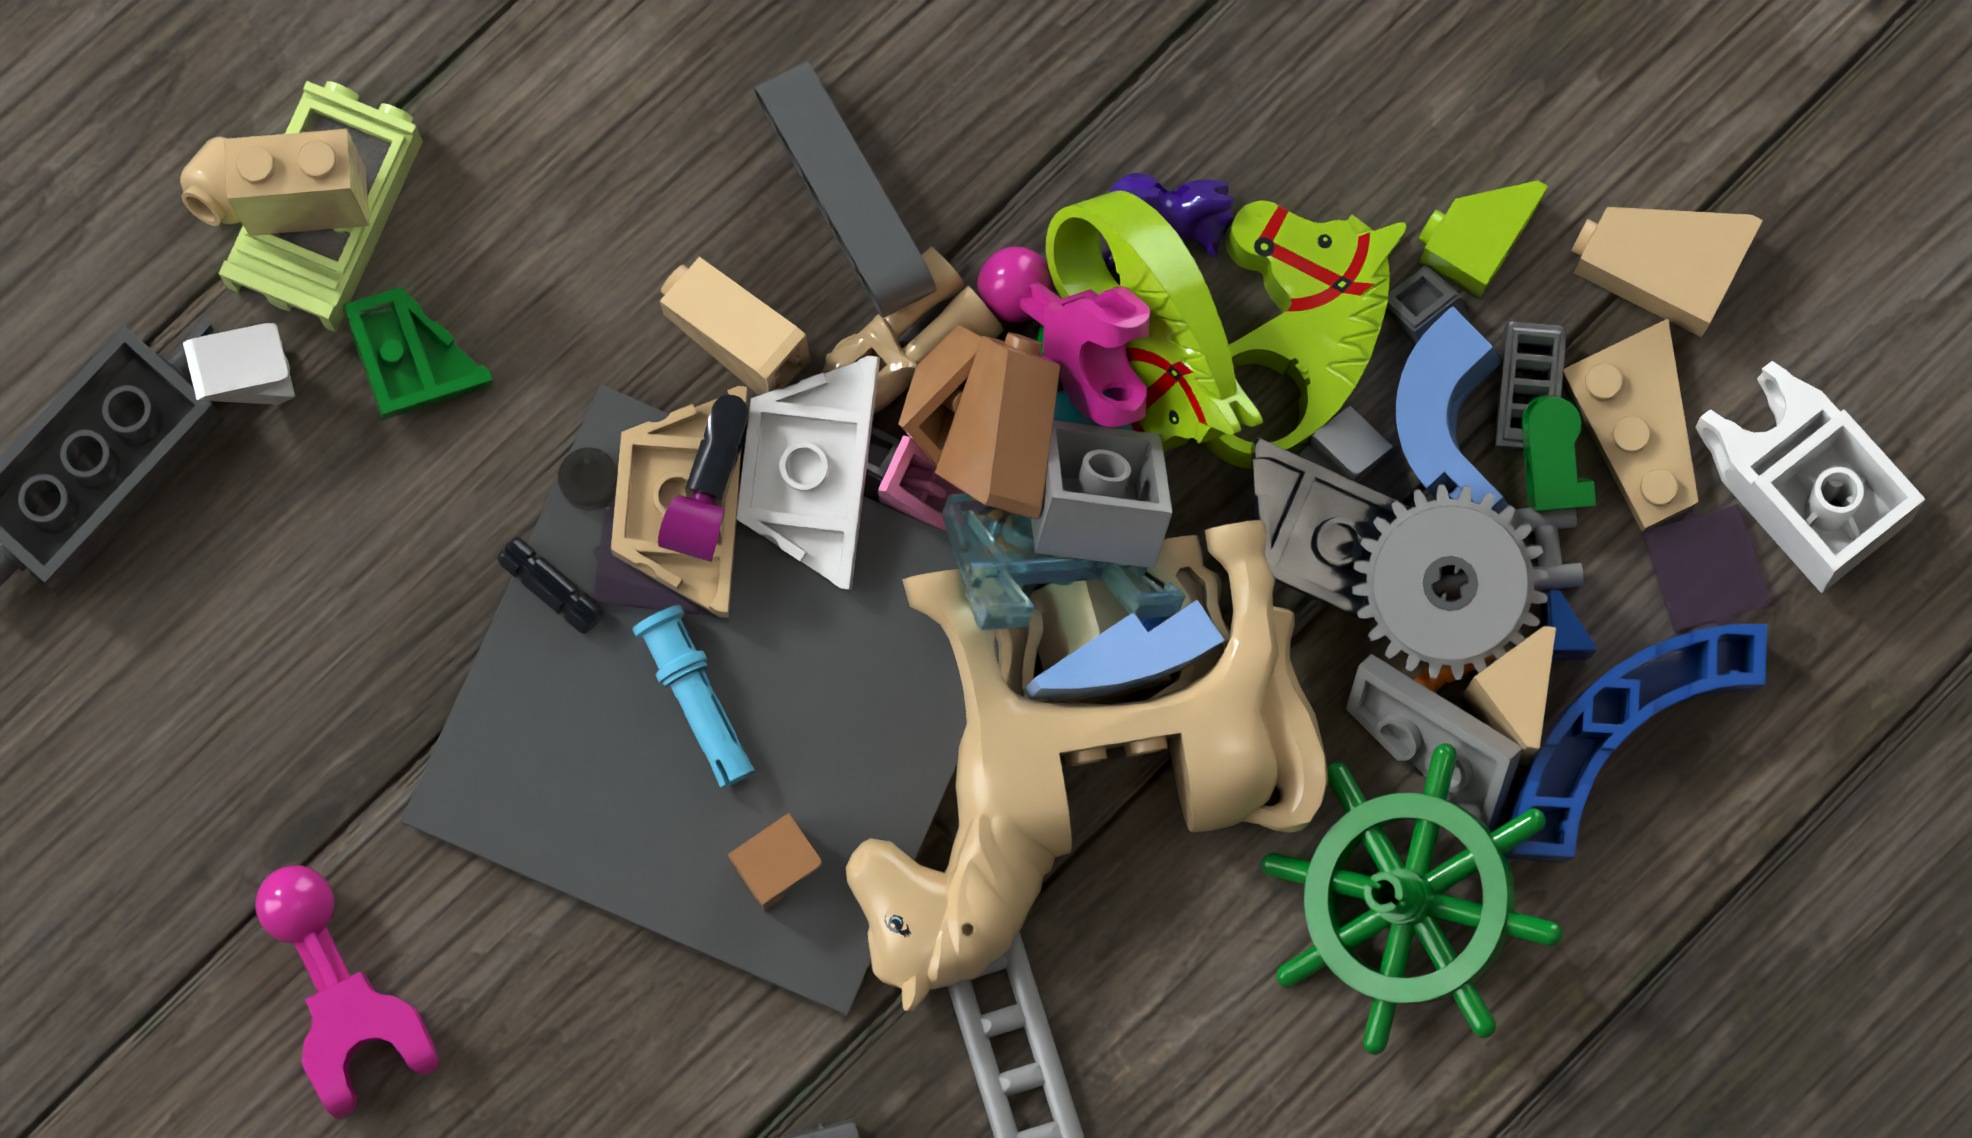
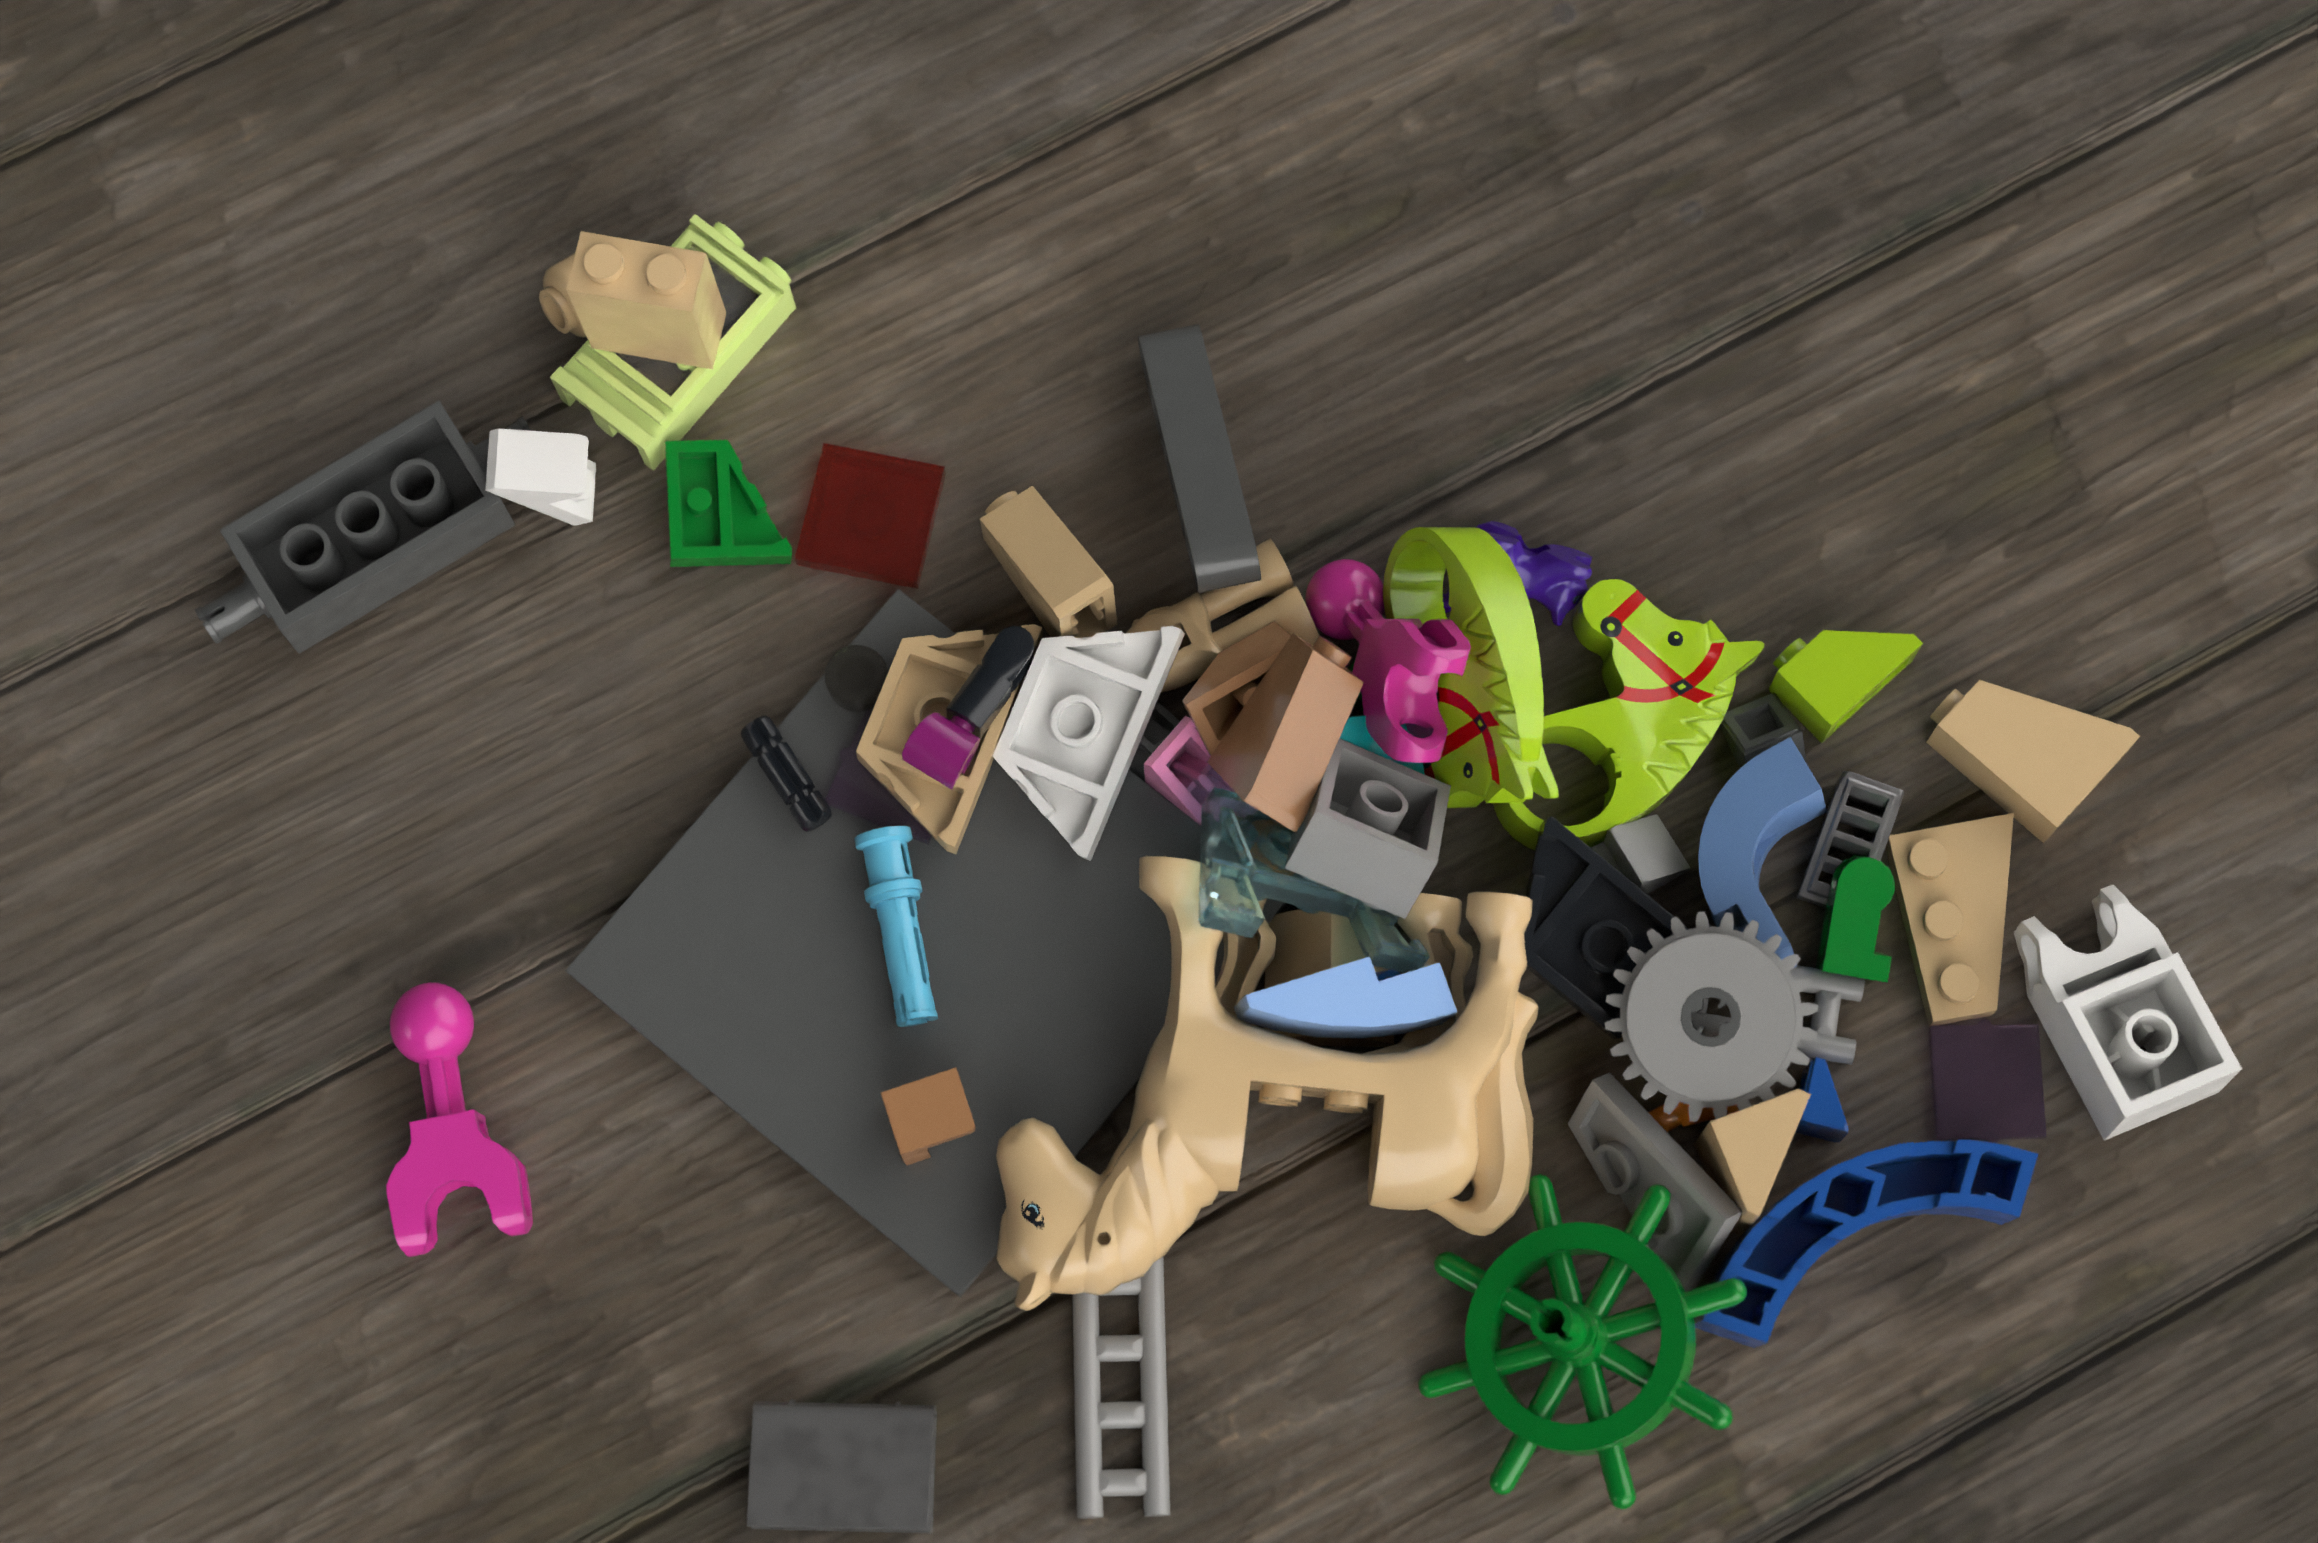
camera: 20 degrees right, 5 degrees down
none -> clear red tile [795,443,946,589]

